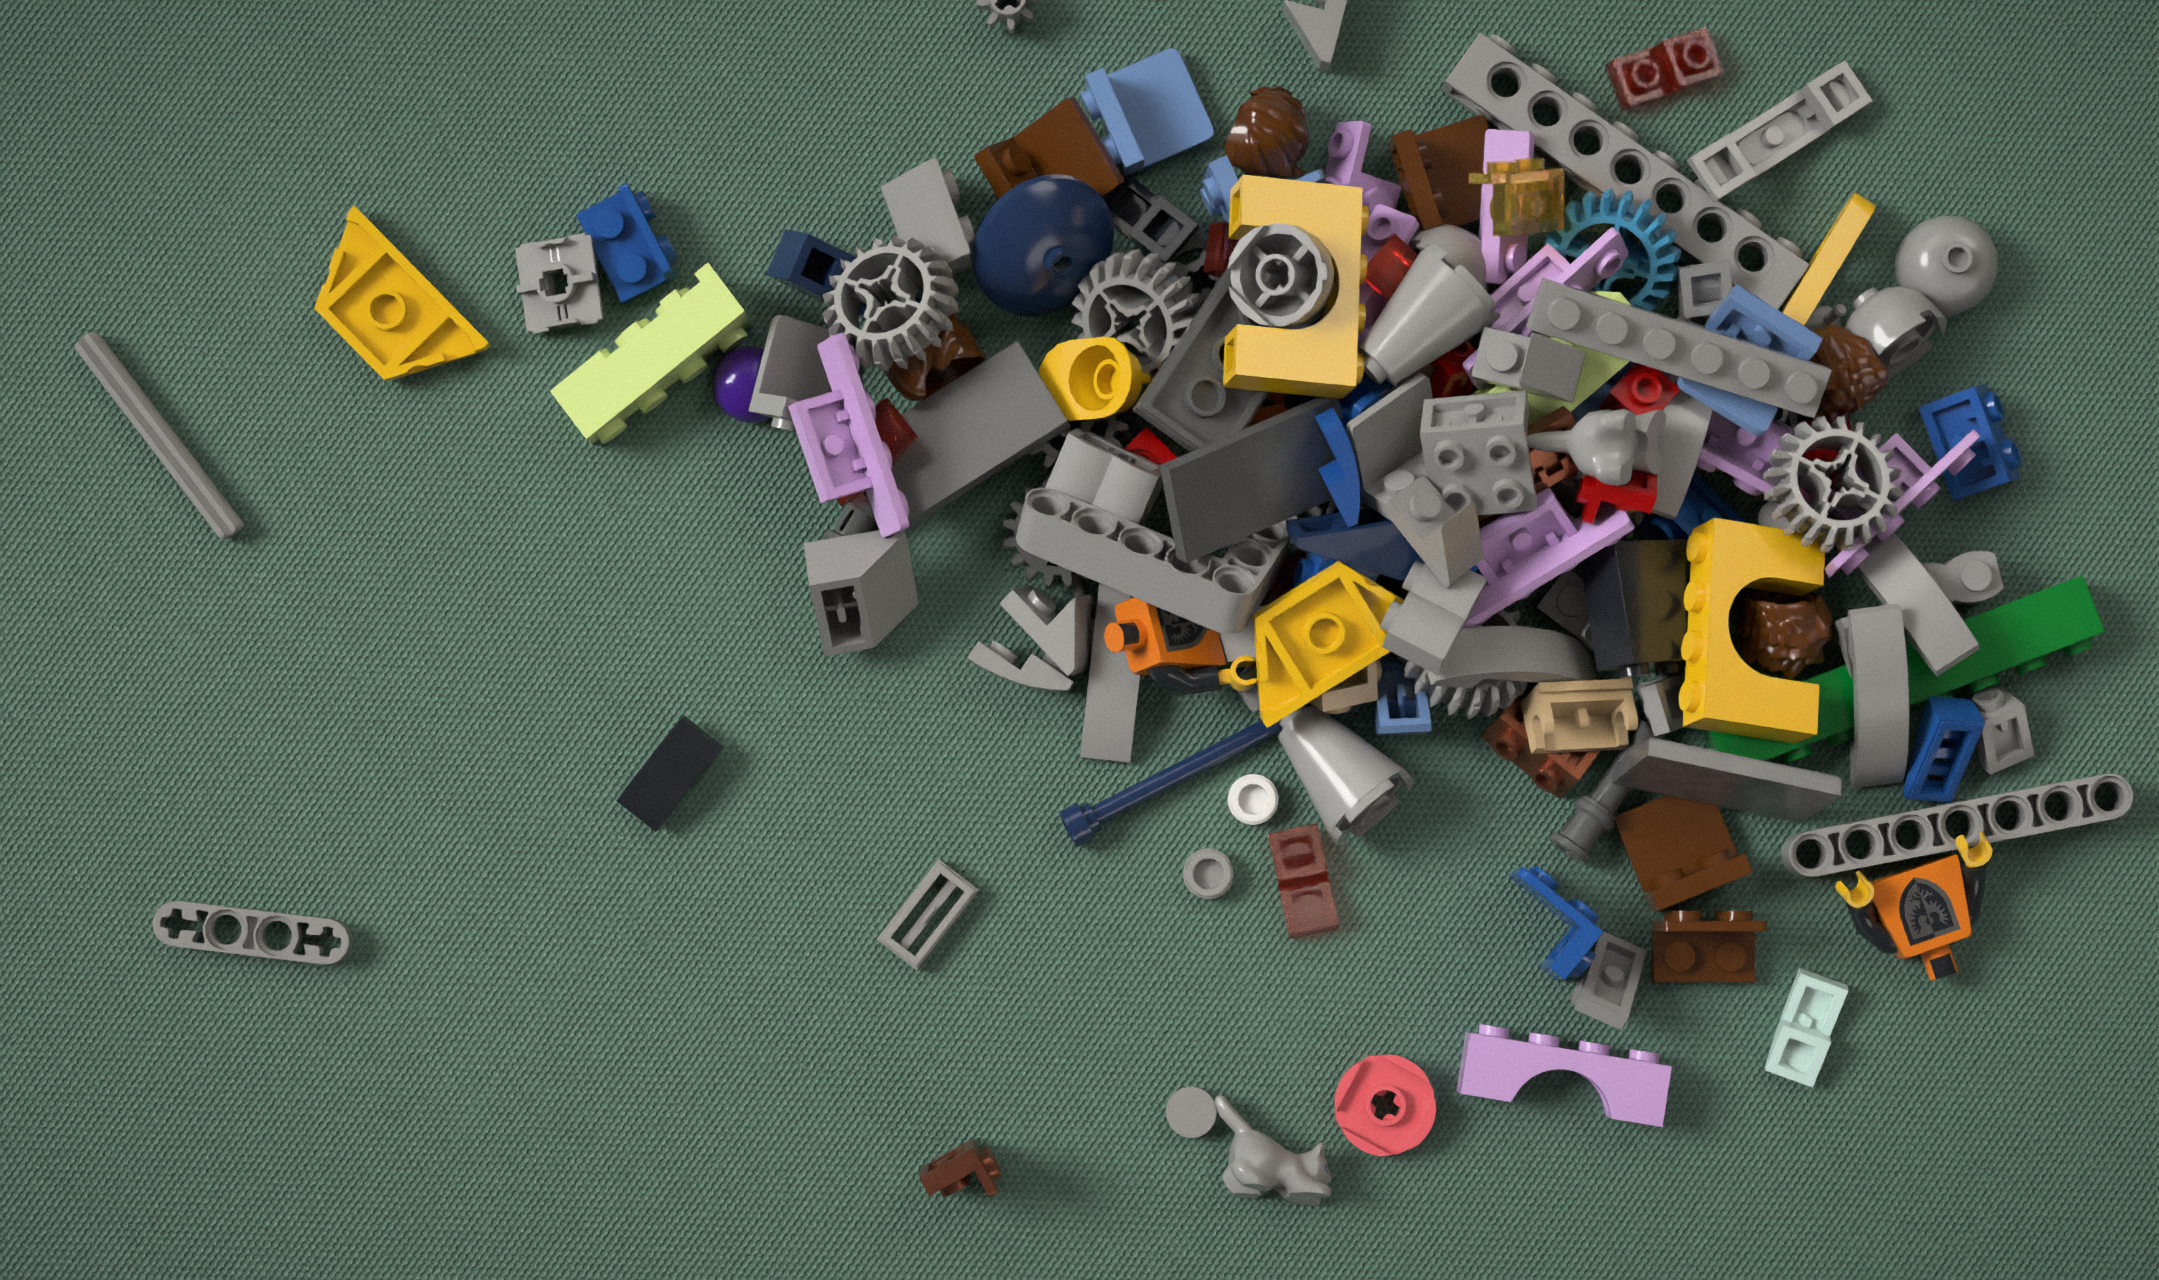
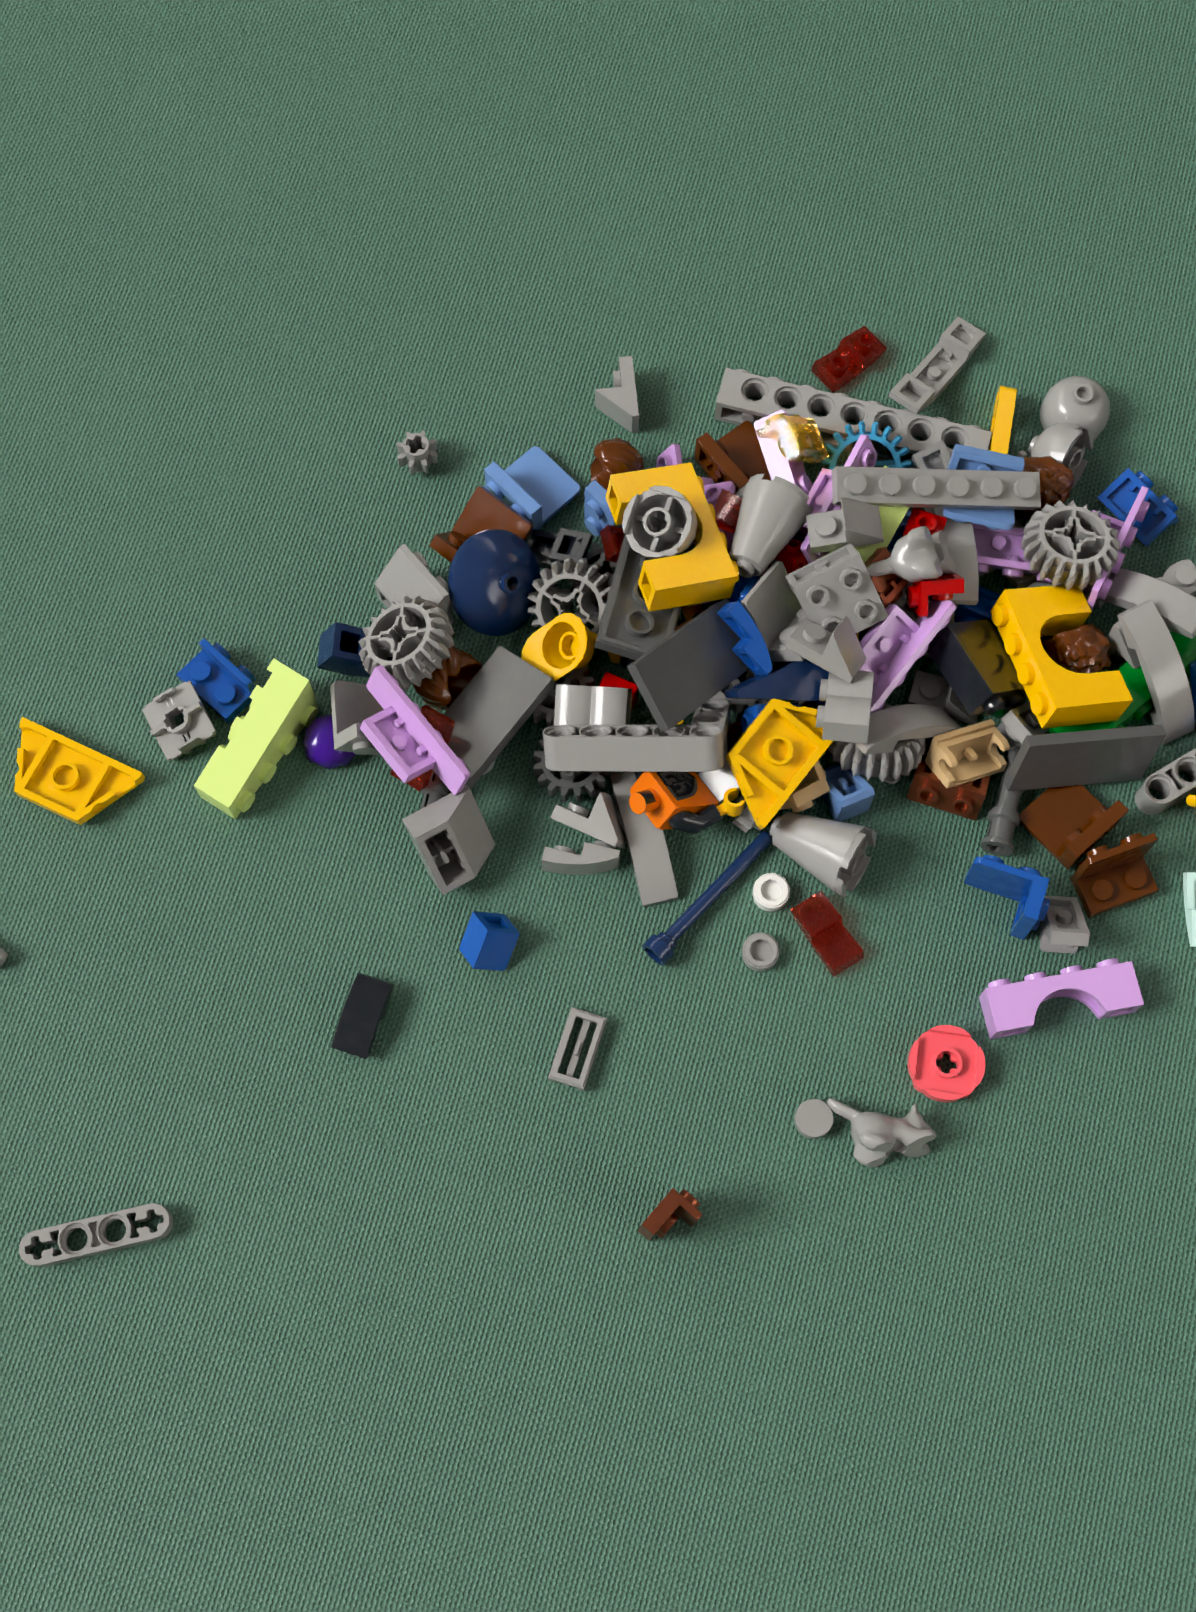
camera: 15 degrees left, 15 degrees down
none -> blue panel [459,911,520,971]

